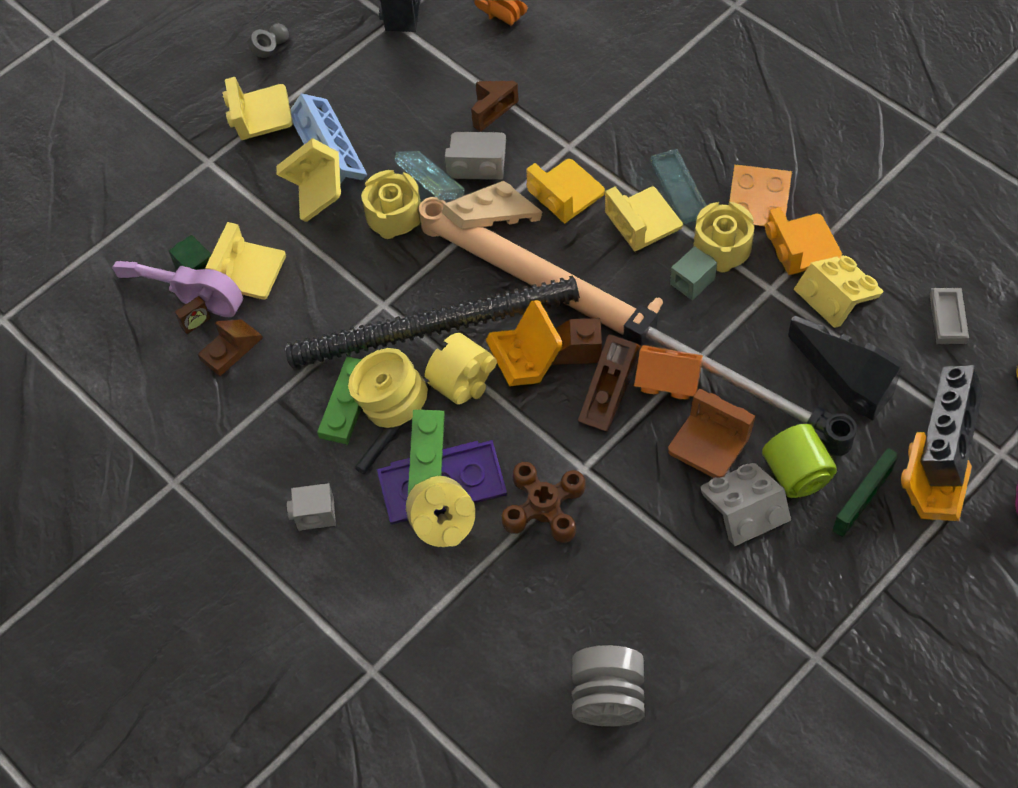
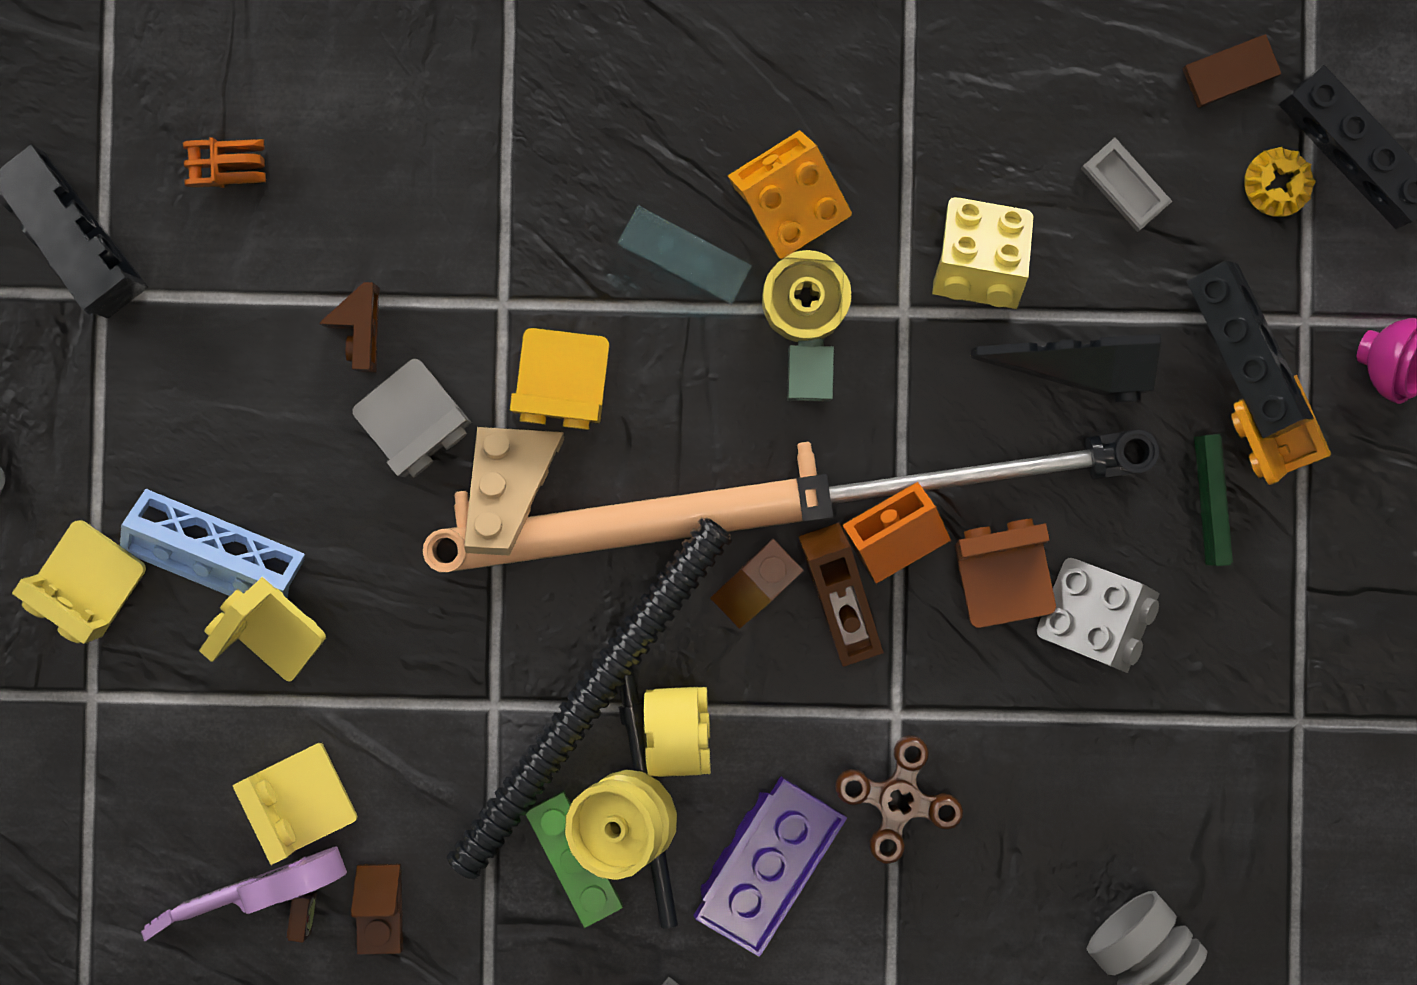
camera: 50 degrees left, 30 degrees up
dark green brick [169,235,212,270] -> none
light yellow brick [361,170,421,239] -> none
clear light blue tile [394,151,465,200] -> none
light yellow brick [406,476,475,547] -> none
bright green plate [408,410,445,495] -> none
light orange bracket [486,300,562,386] -> none
light yellow bracket [605,186,683,252] -> none
lime piece [762,424,837,498] -> none
light orange bracket [765,207,842,276] -> none

